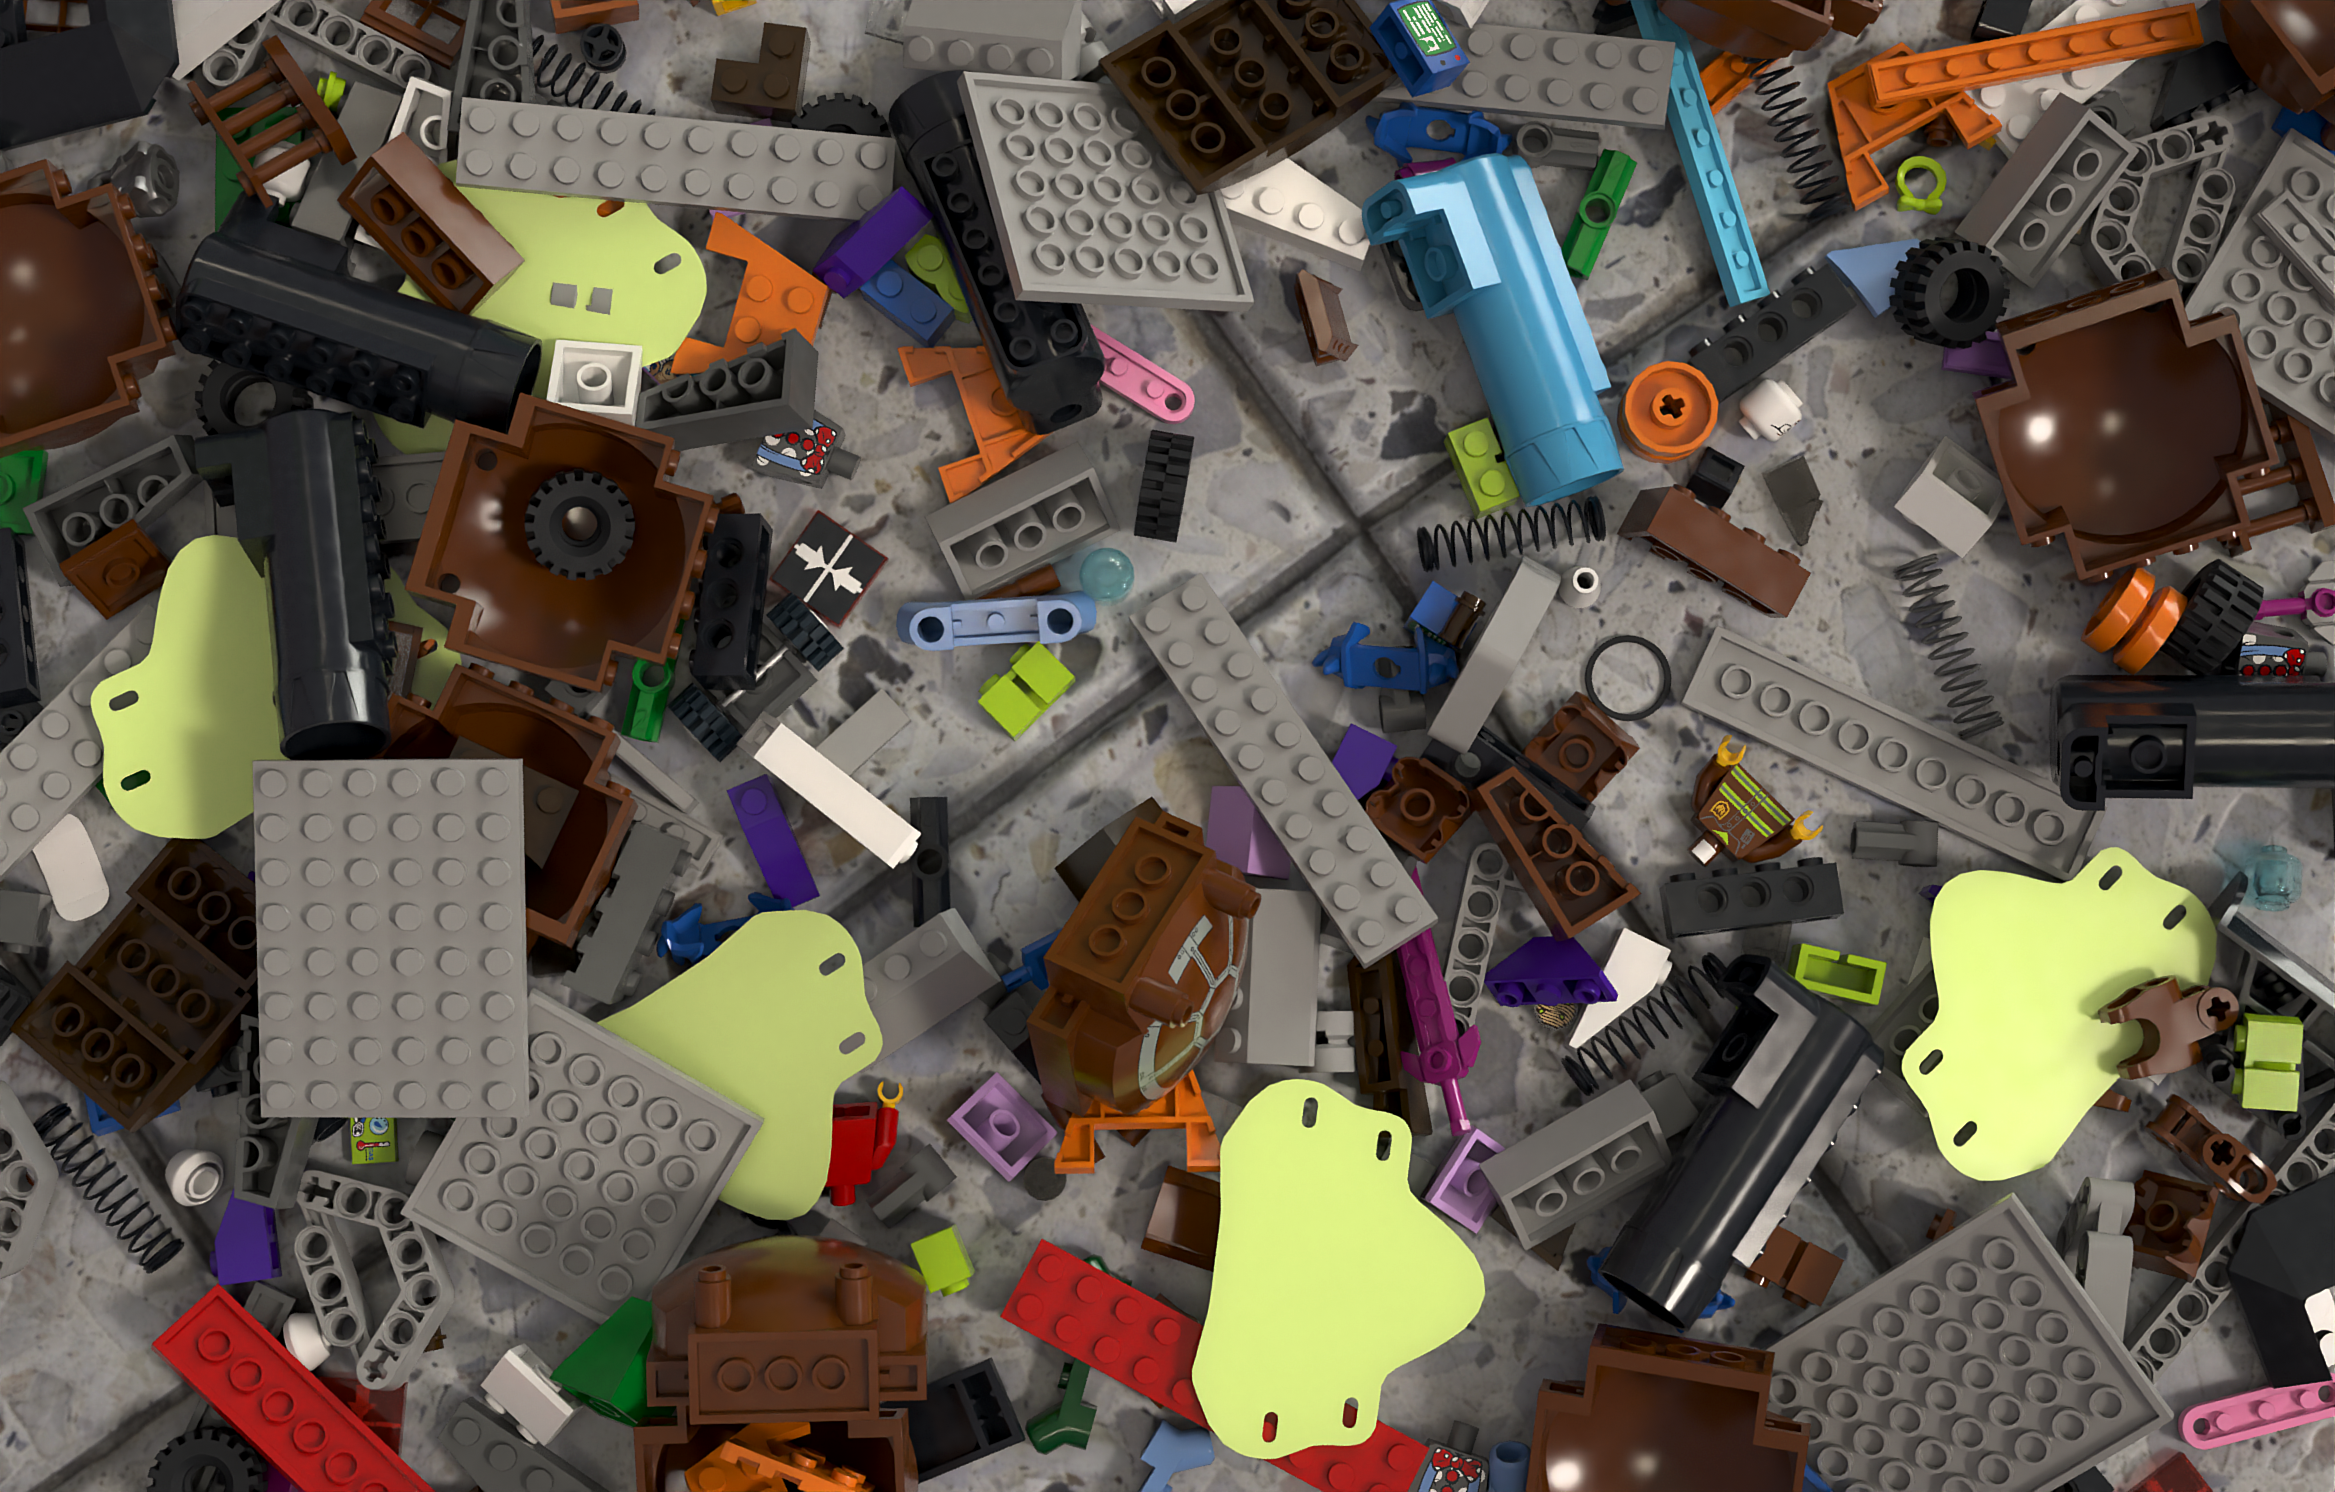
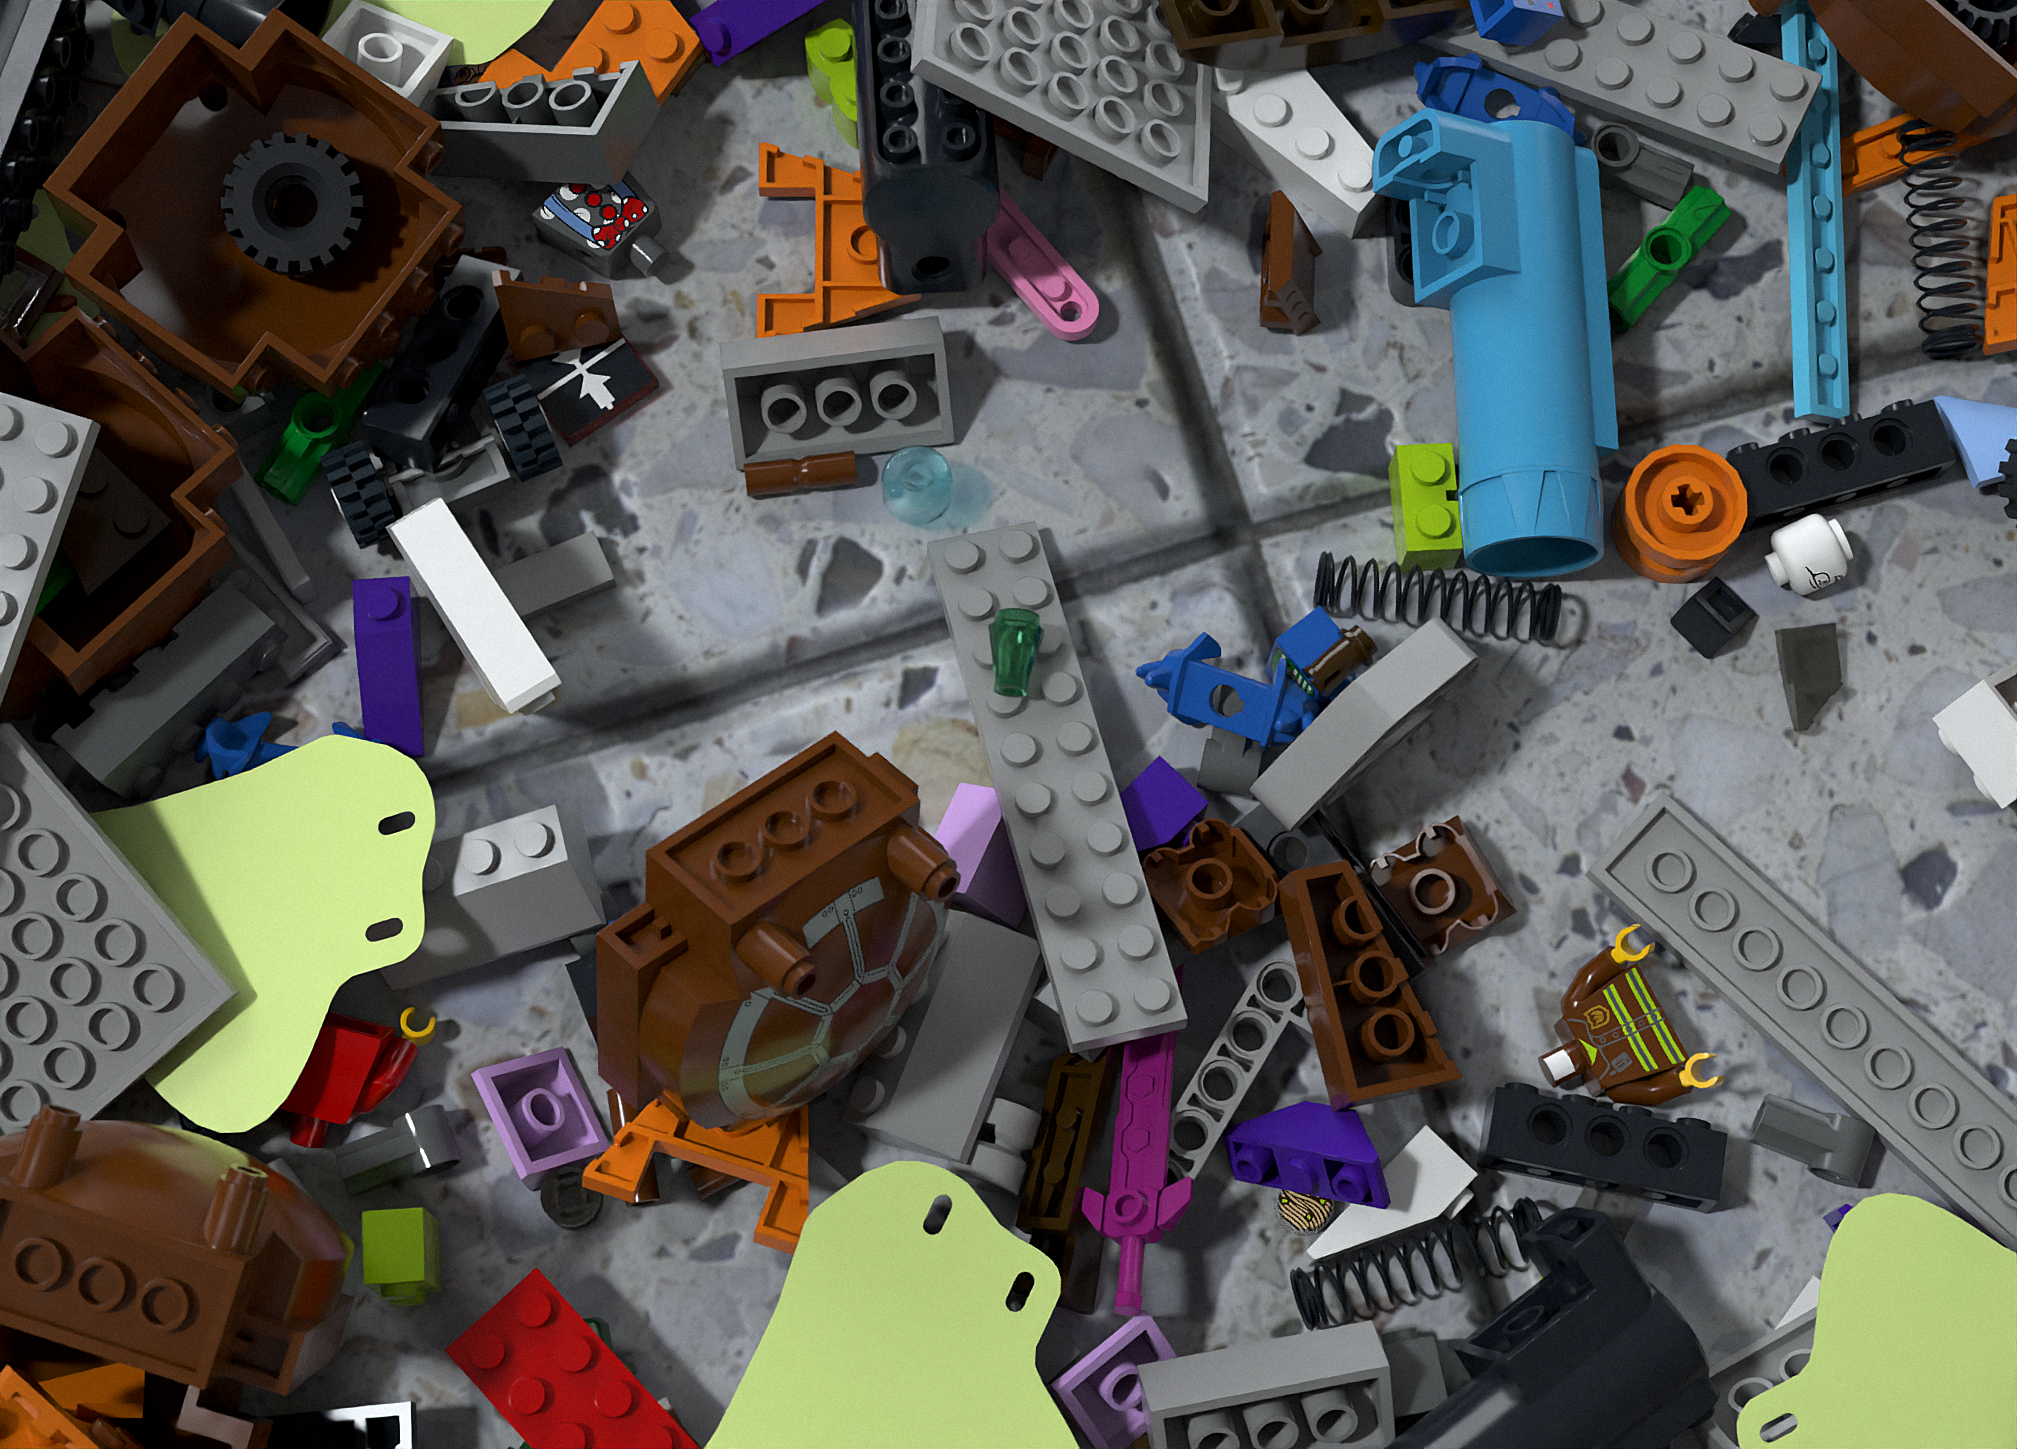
camera: 20 degrees right, 10 degrees down
blue brick [860,259,956,348] -> none
medium blue plate [896,590,1097,651] -> none
black piece [910,797,951,927] -> none
lime piece [977,641,1076,741] -> none
black tyre [1134,430,1194,543] -> none
reddish brown slope [1141,1165,1221,1272] -> none
white cone [1558,566,1601,608] -> none
black piece [1585,635,1671,721] -> none
reddish brown wedge [1617,484,1811,618] -> none
lime piece [1787,943,1887,1006] -> none
dark grey piece [1893,554,2004,740] -> none
none -> reddish brown wing [491,269,622,363]
none -> clear green cone [988,608,1045,698]

